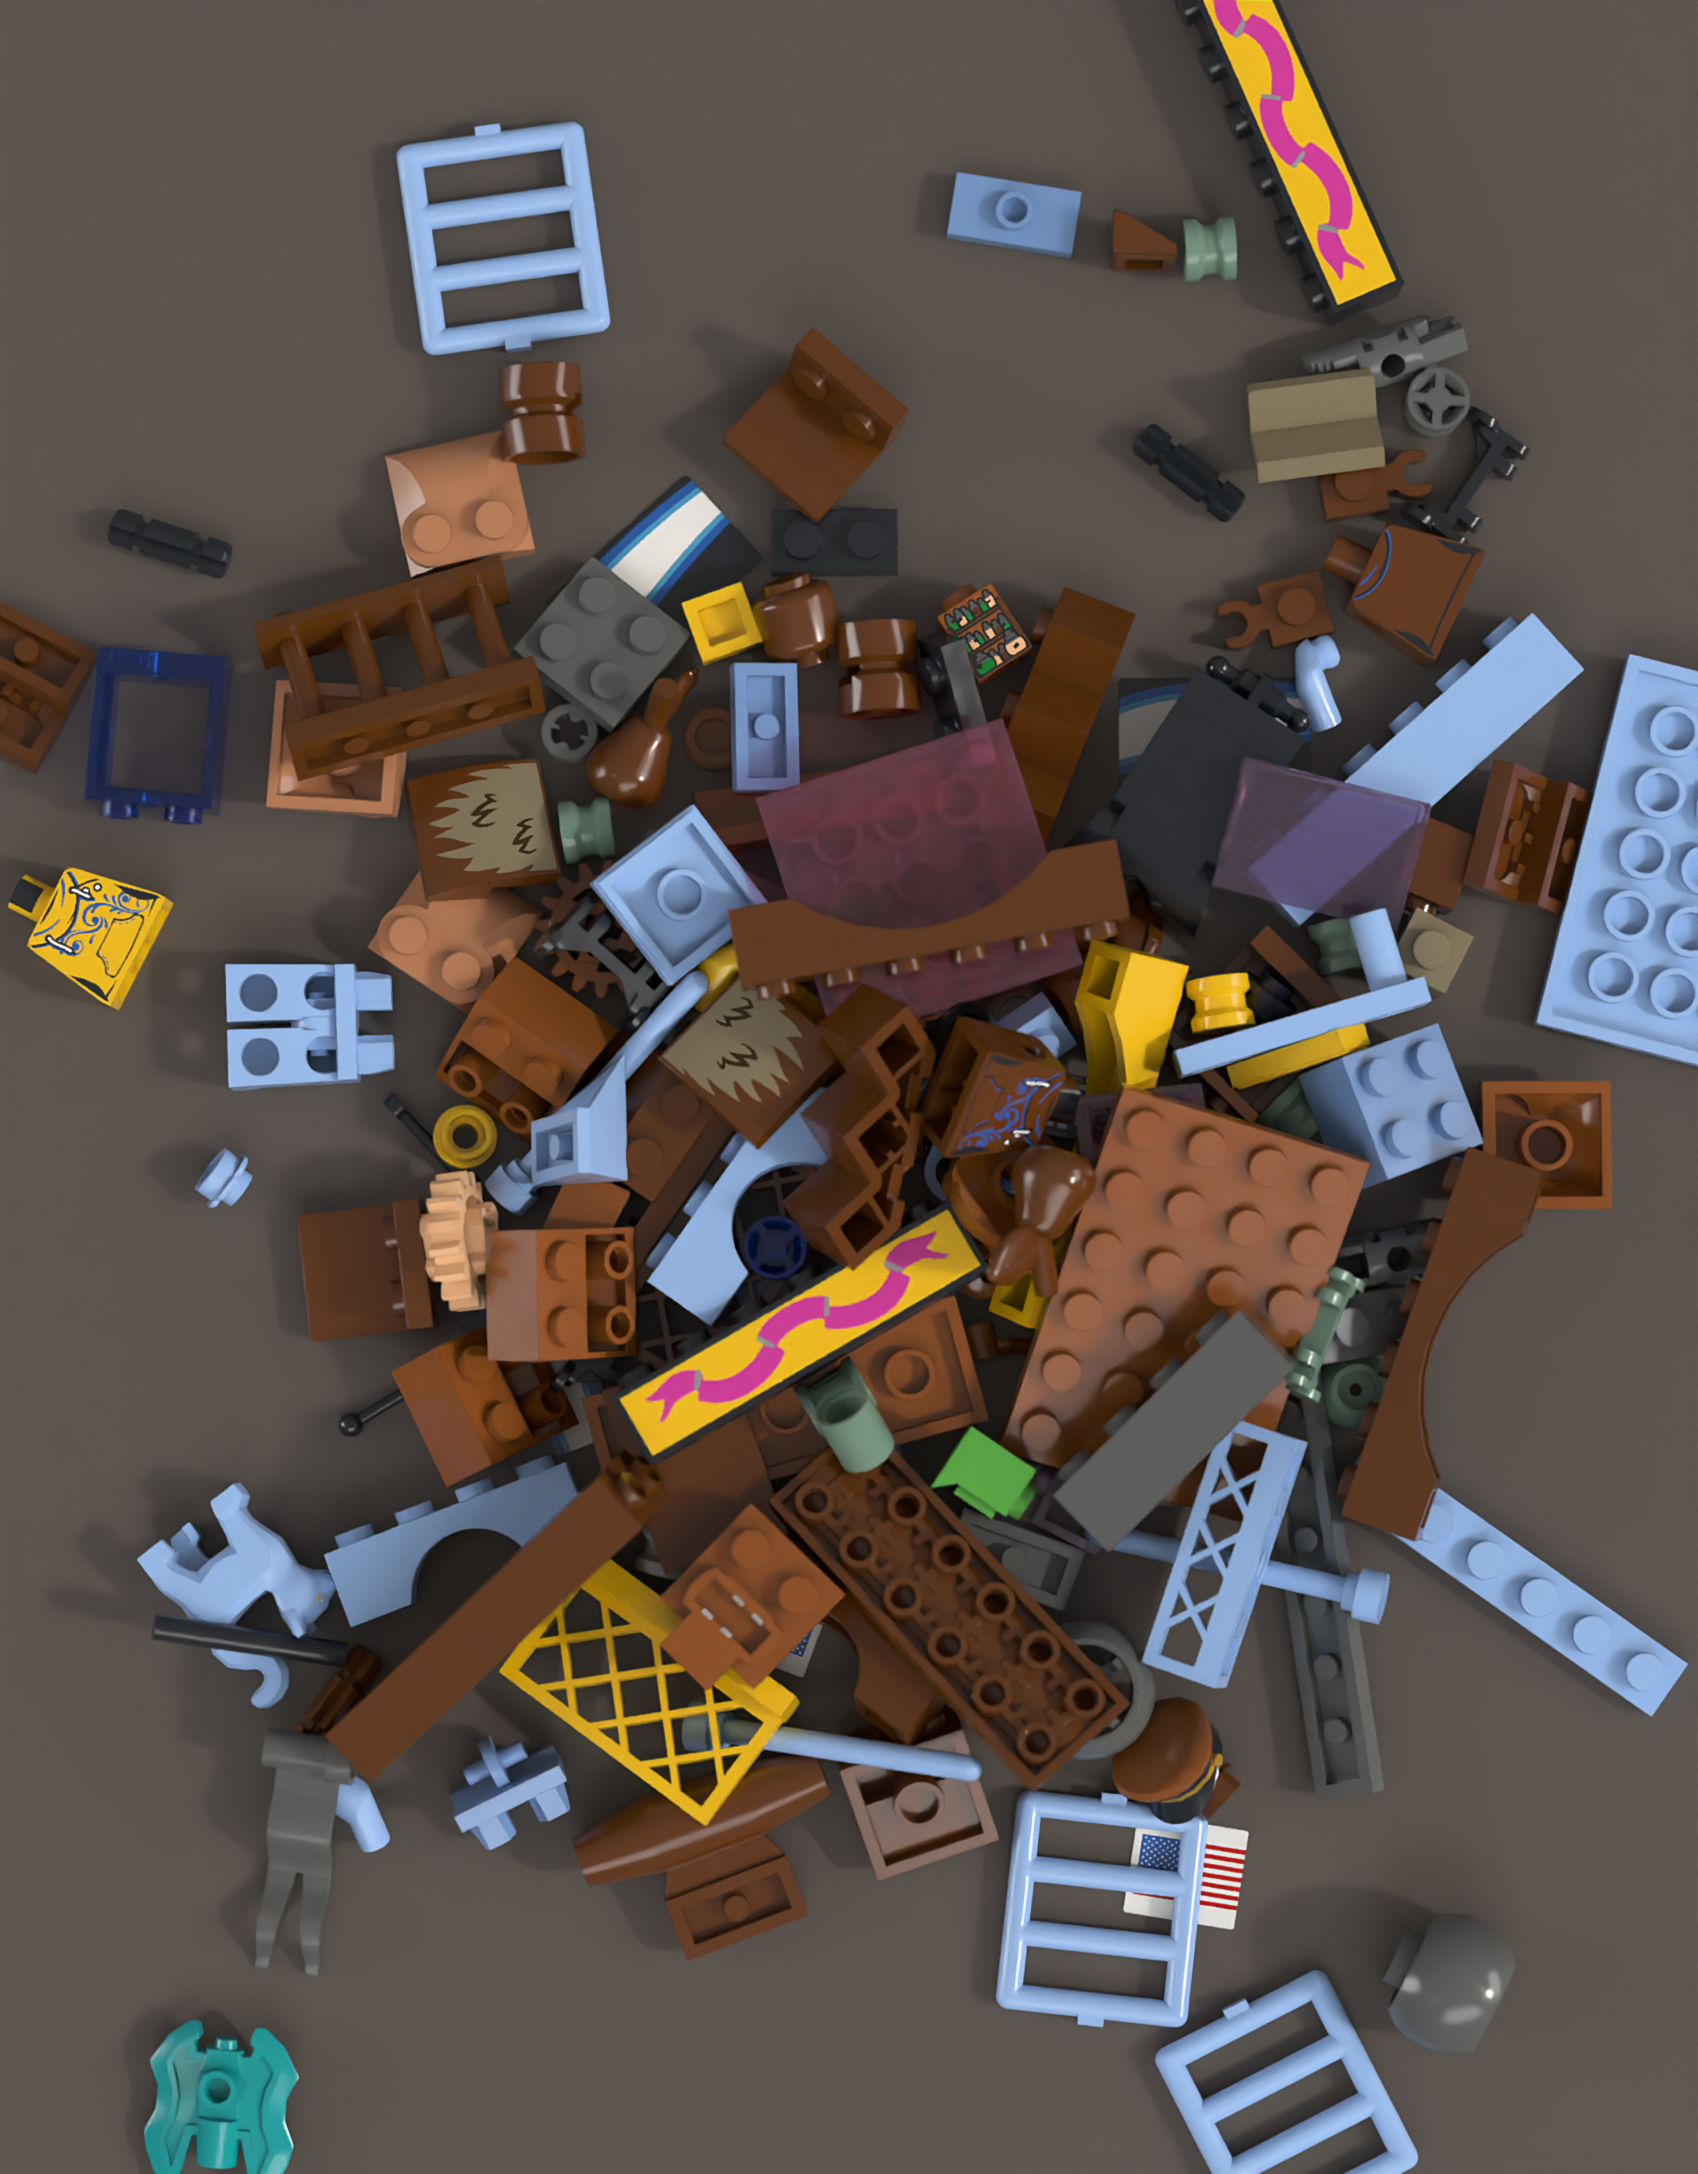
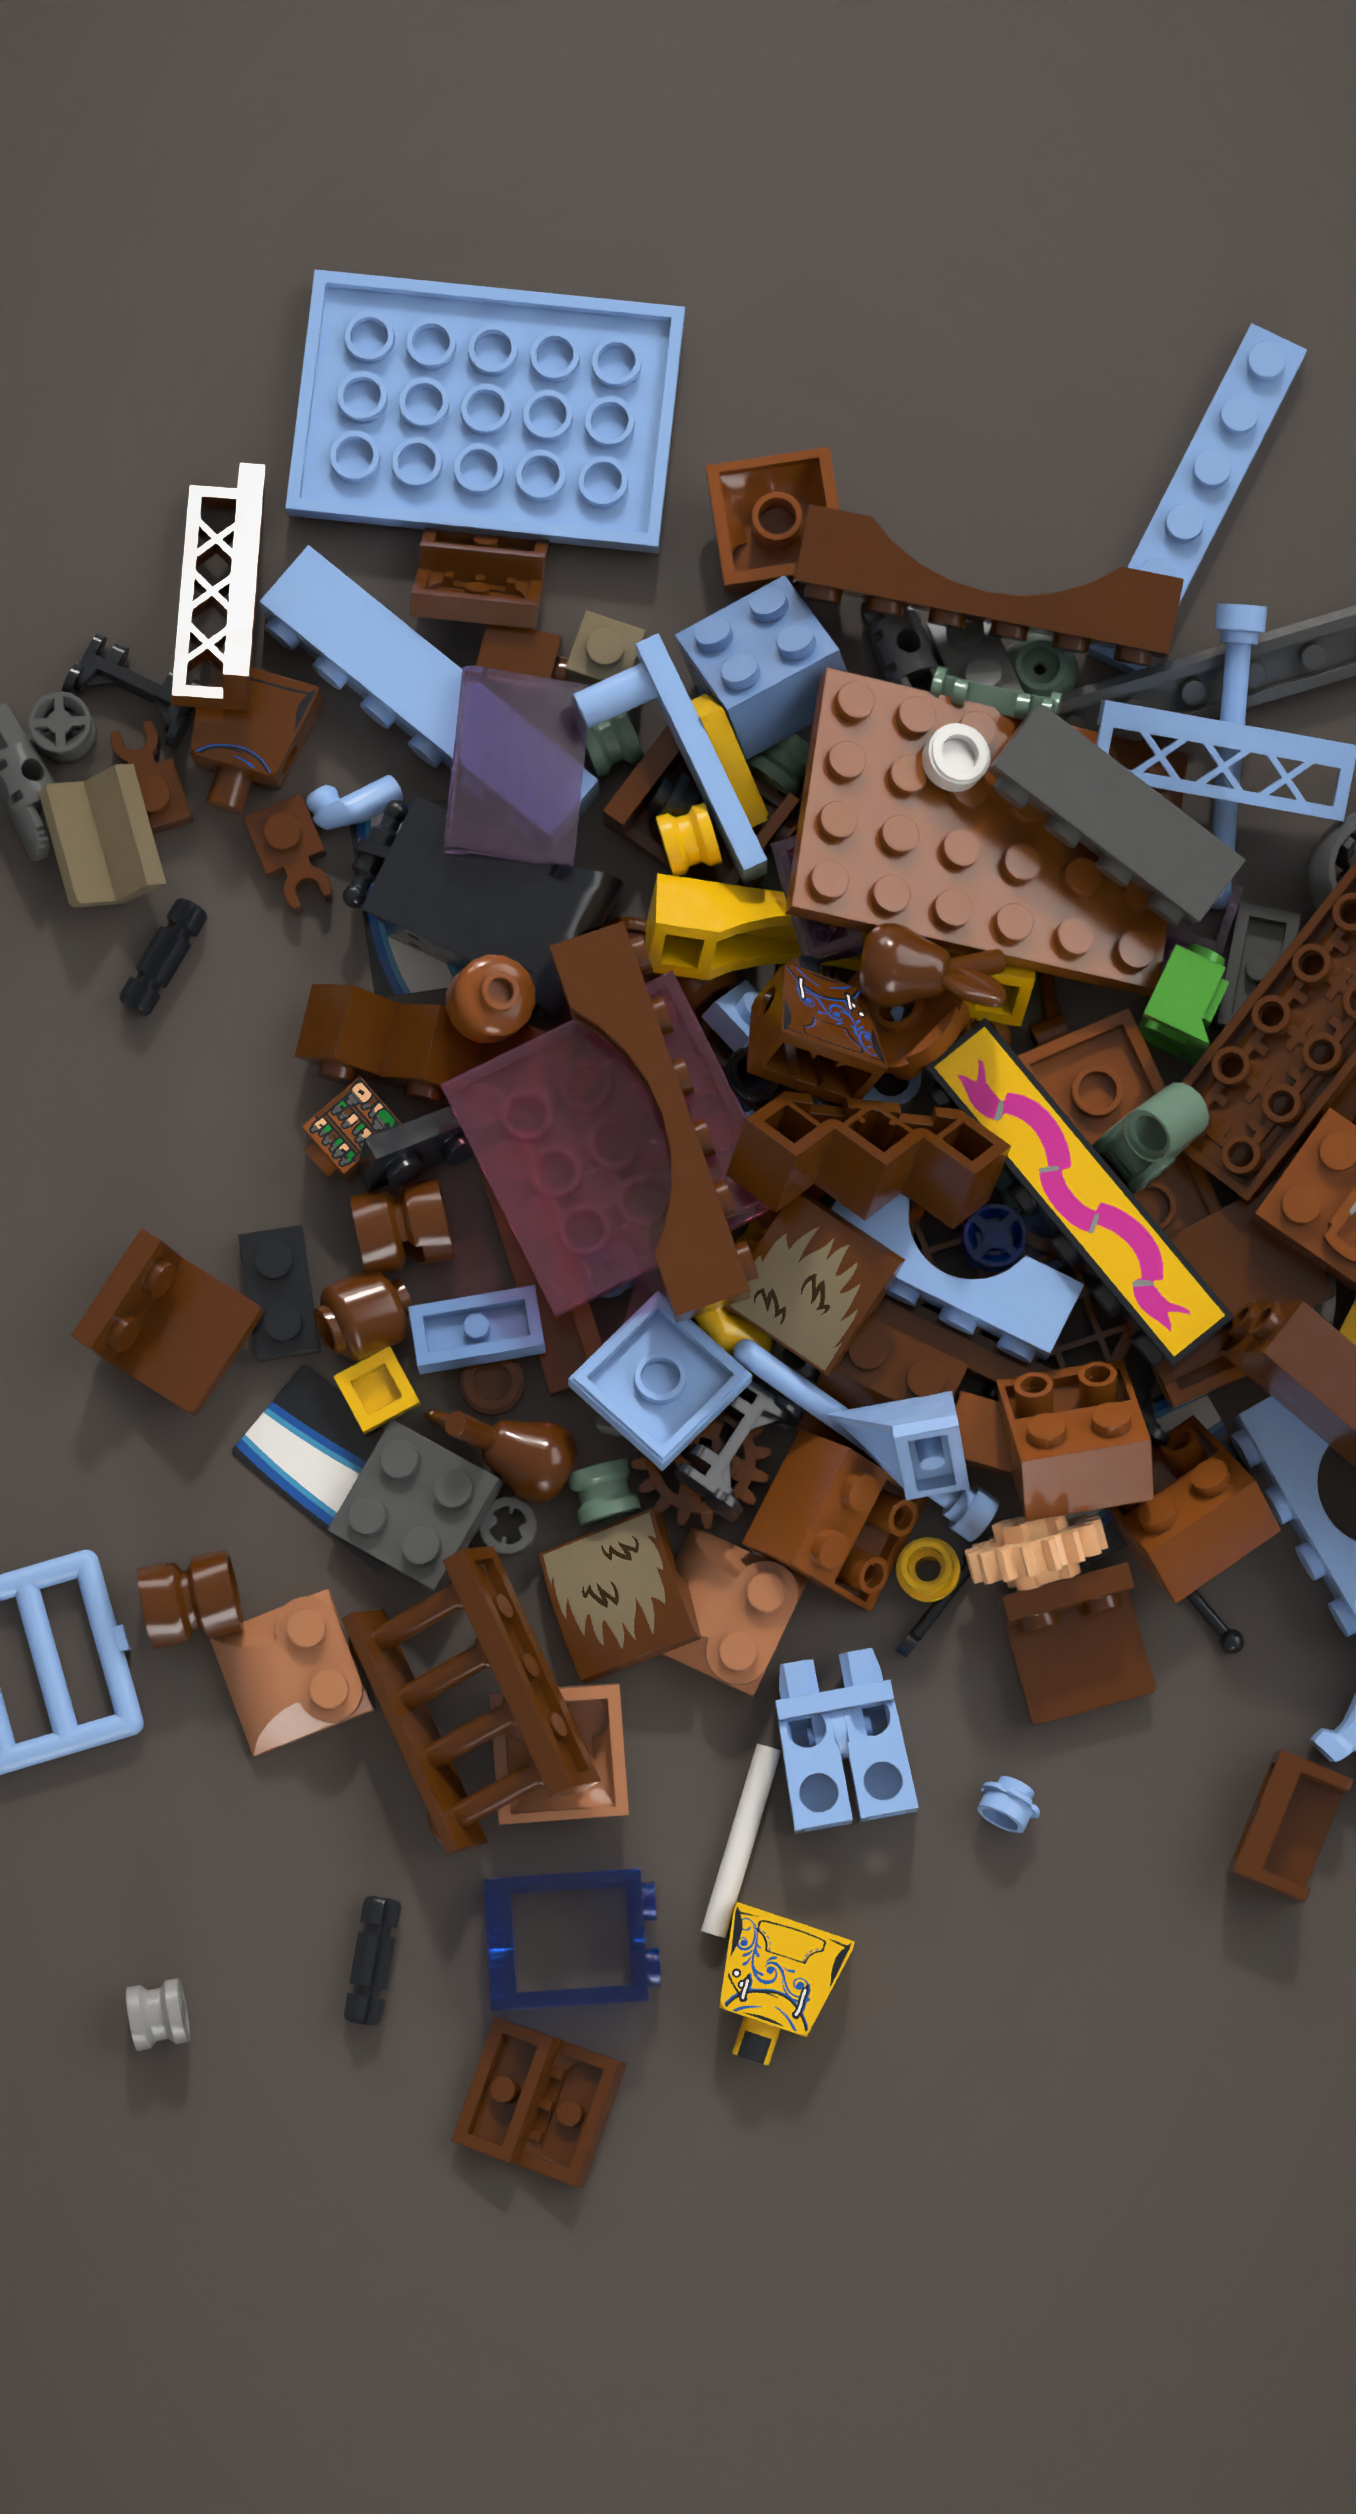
camera: 95 degrees left, 5 degrees down
none -> light grey wheel [126,1978,190,2051]
none -> fence [172,463,265,711]
none -> dark orange head [446,954,535,1044]
none -> white bar [701,1744,781,1938]
none -> white tile [922,723,990,792]
none -> reddish brown panel [1227,1750,1354,1902]

